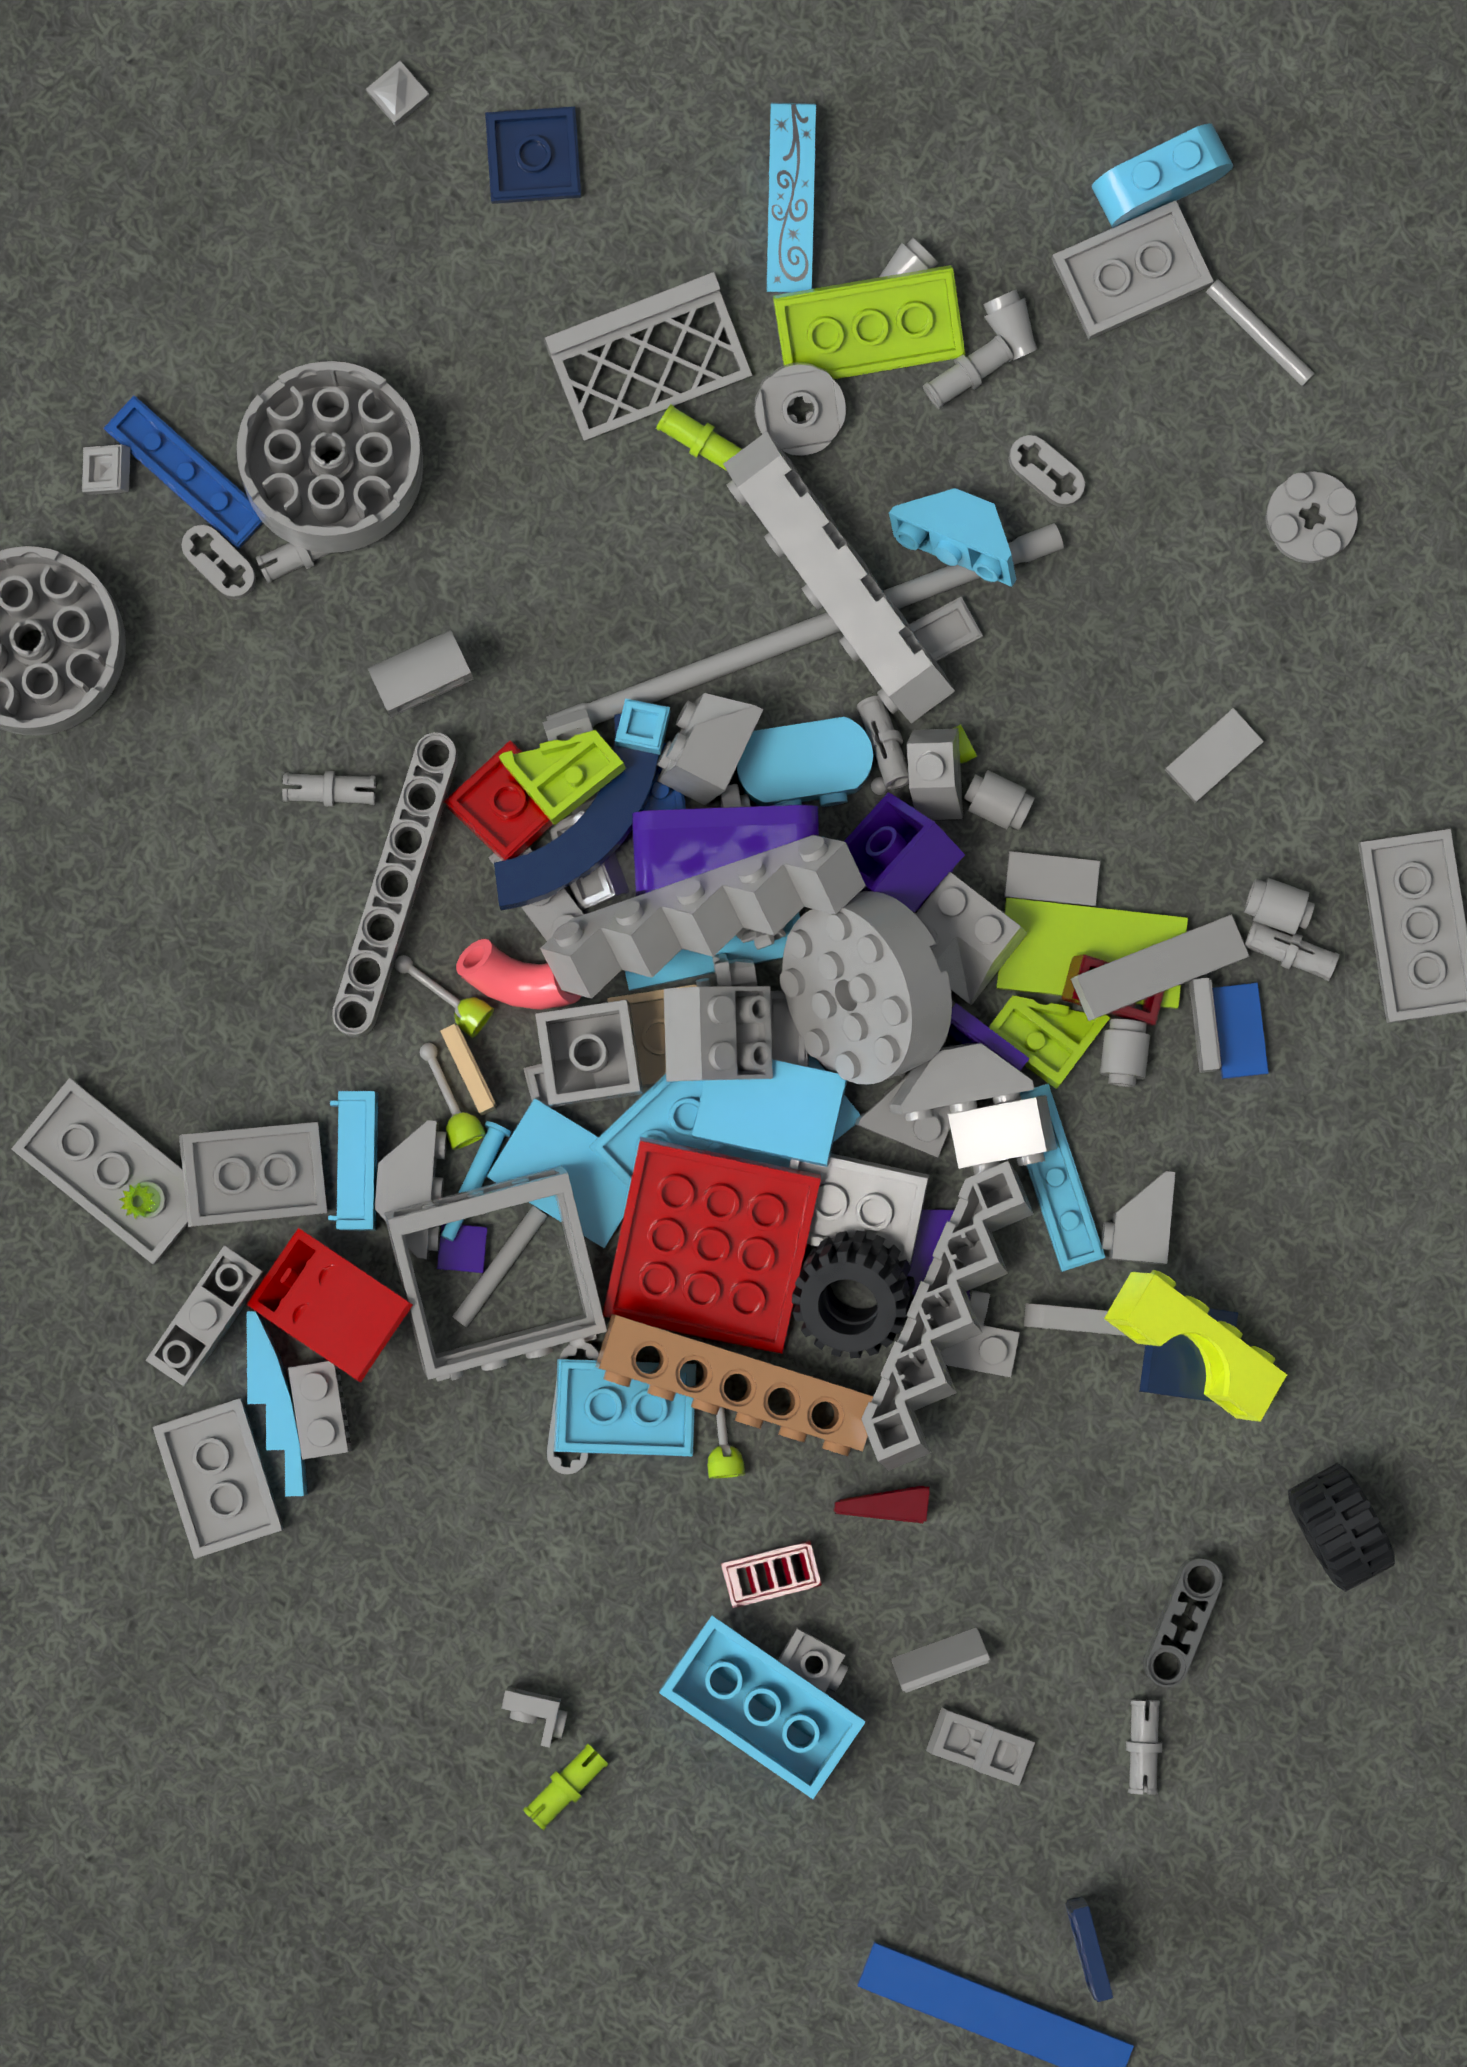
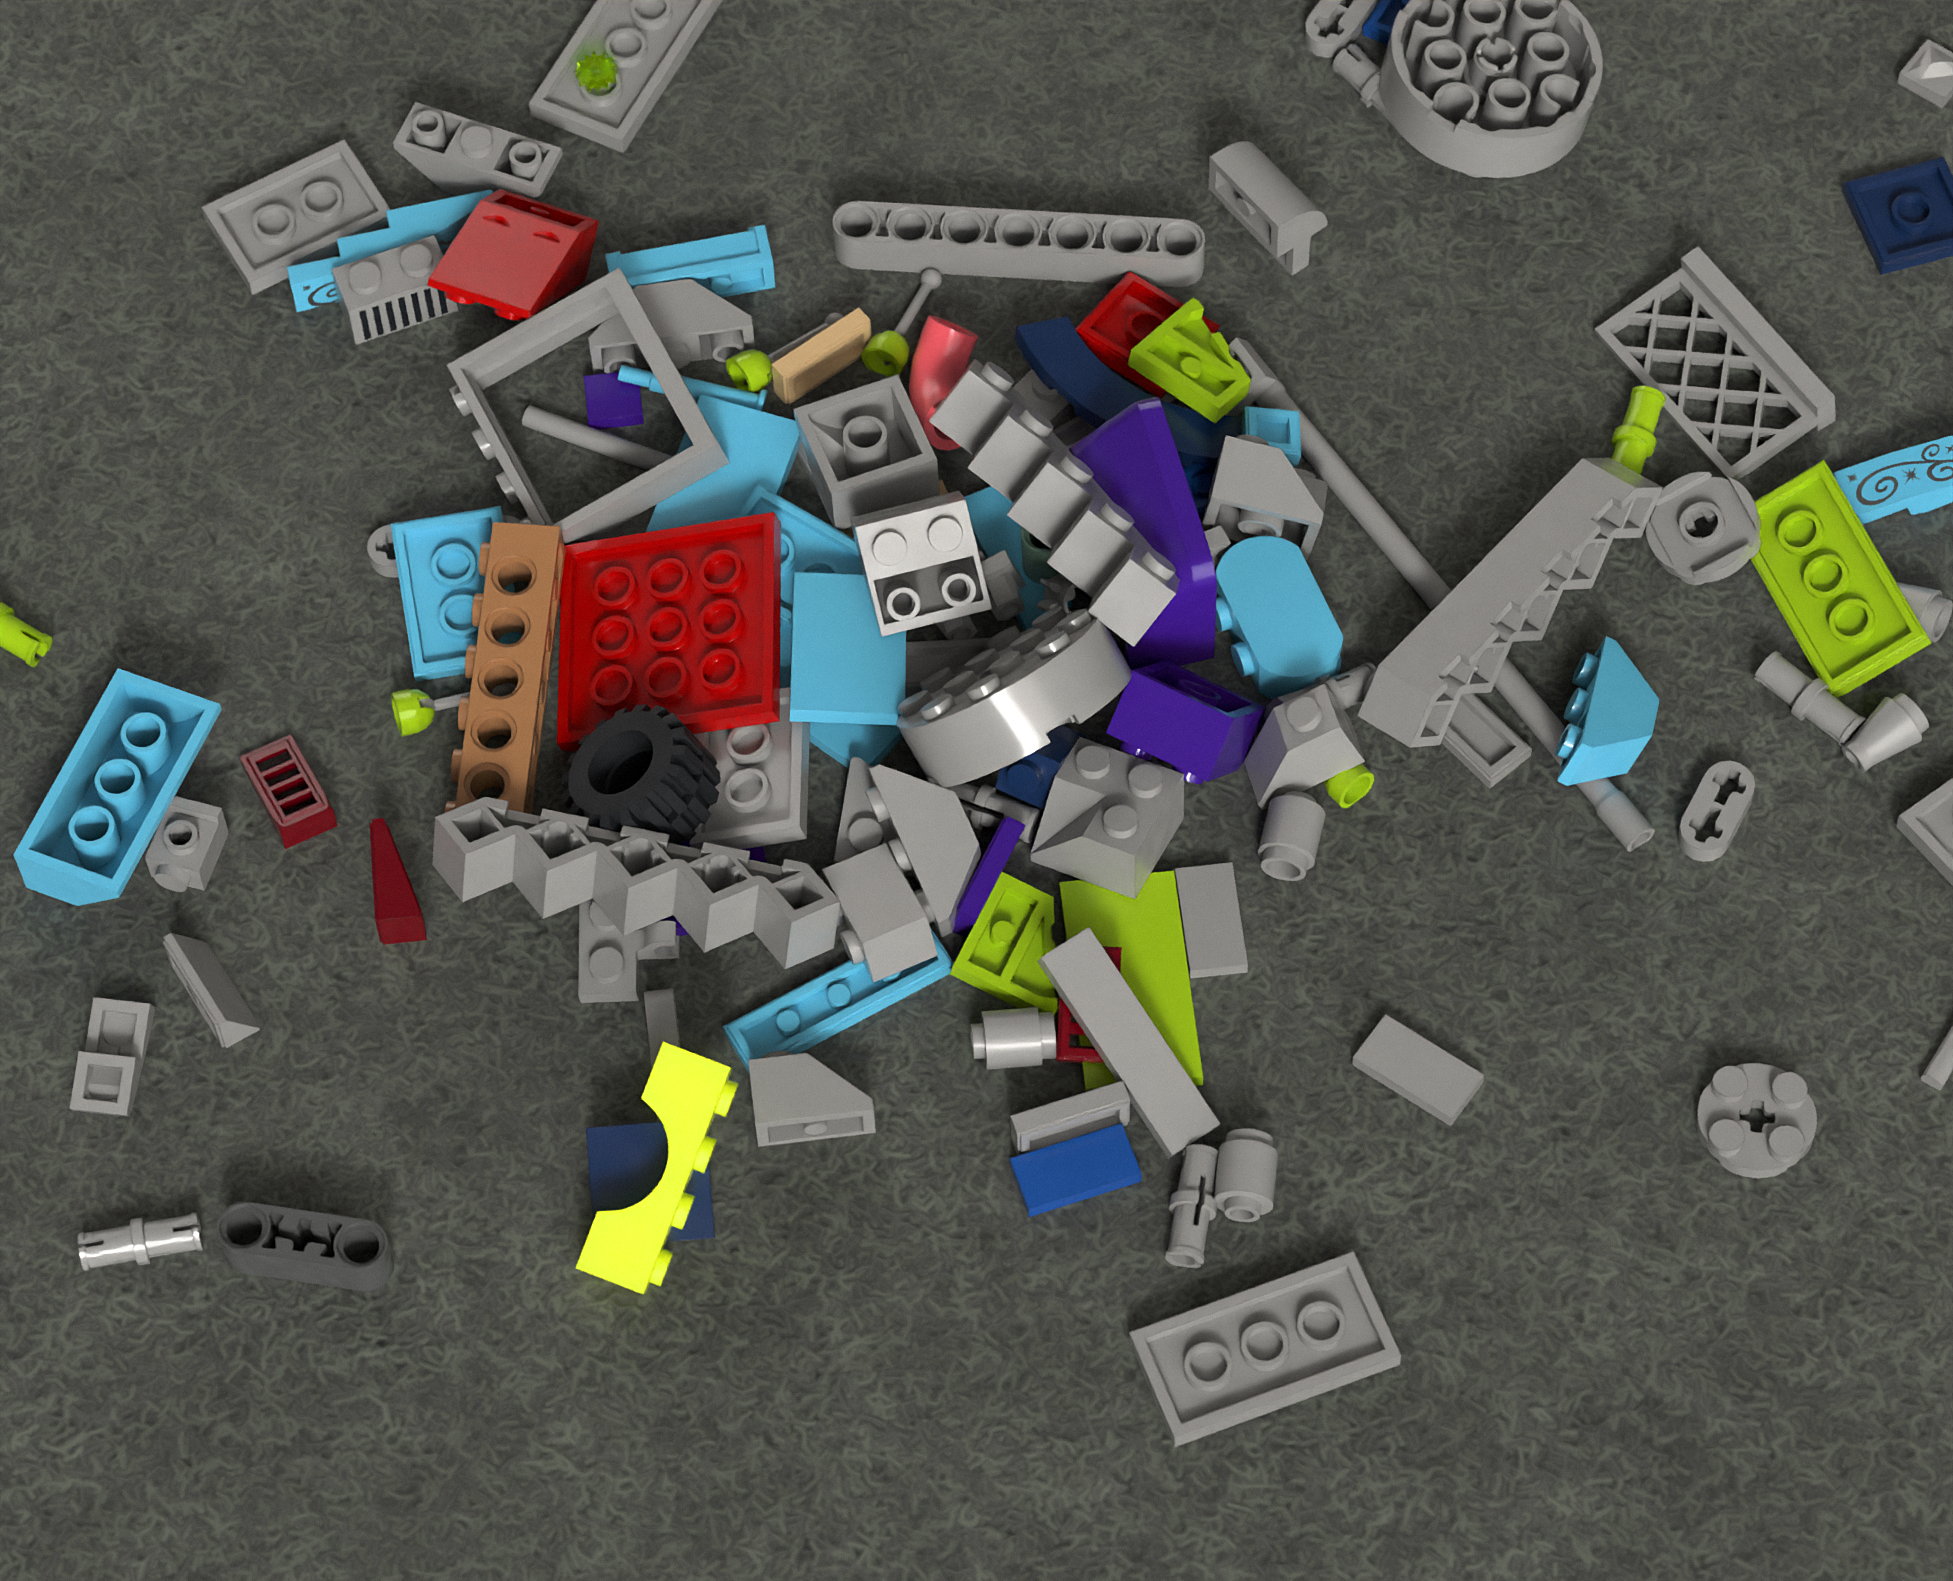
camera: 80 degrees right, 25 degrees down
light grey plate [179,1122,327,1227] -> none
light grey pin [282,771,376,807] -> none
light grey bracket [501,1687,568,1748] -> none
black tyre [1288,1463,1395,1592] -> none

